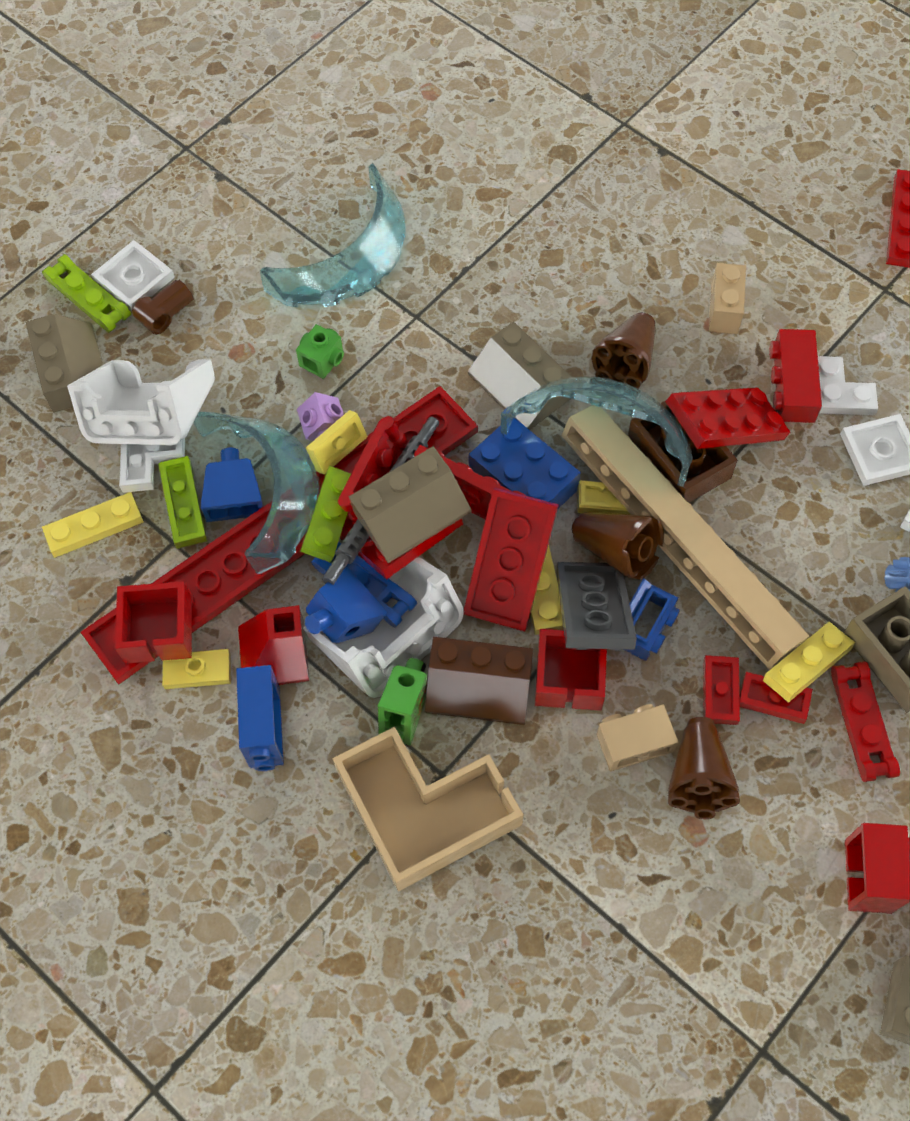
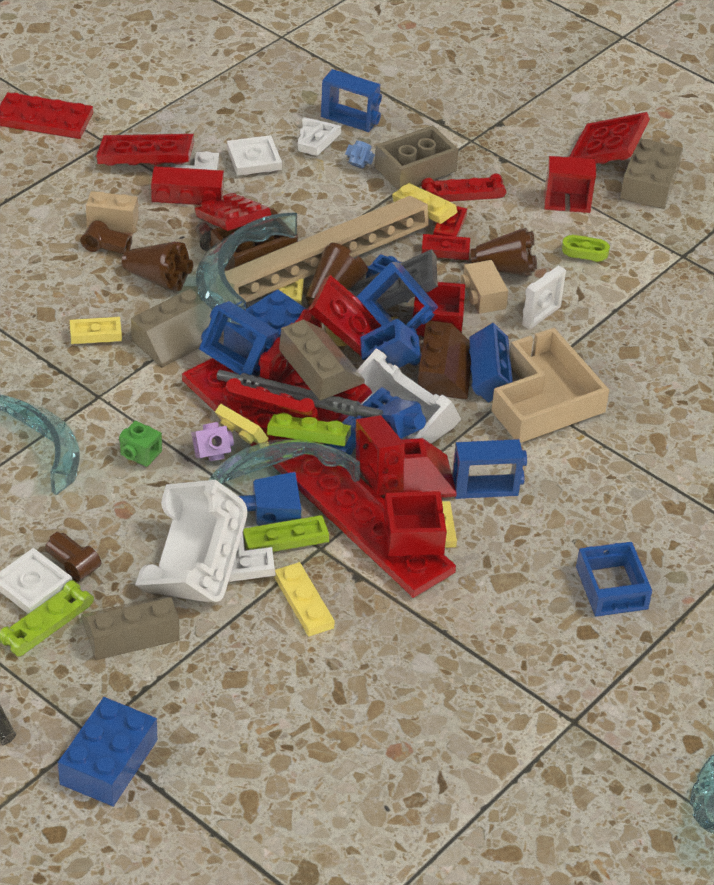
camera: 95 degrees left, 20 degrees down
bright green torso [378,658,427,746] -> none
none -> light yellow plate [70,317,122,344]
none -> reddish brown piece [80,220,133,254]
none -> red plate [96,133,195,166]
none -> blue window [199,301,279,376]
none -> red window [356,415,404,496]
none -> blue window [357,262,438,333]
none -> blue torso [360,319,421,368]
none -> blue brick [469,323,513,403]
none -> white plate [522,265,566,330]
none -> lime plate [562,235,610,262]
none -> blue window [576,542,652,617]

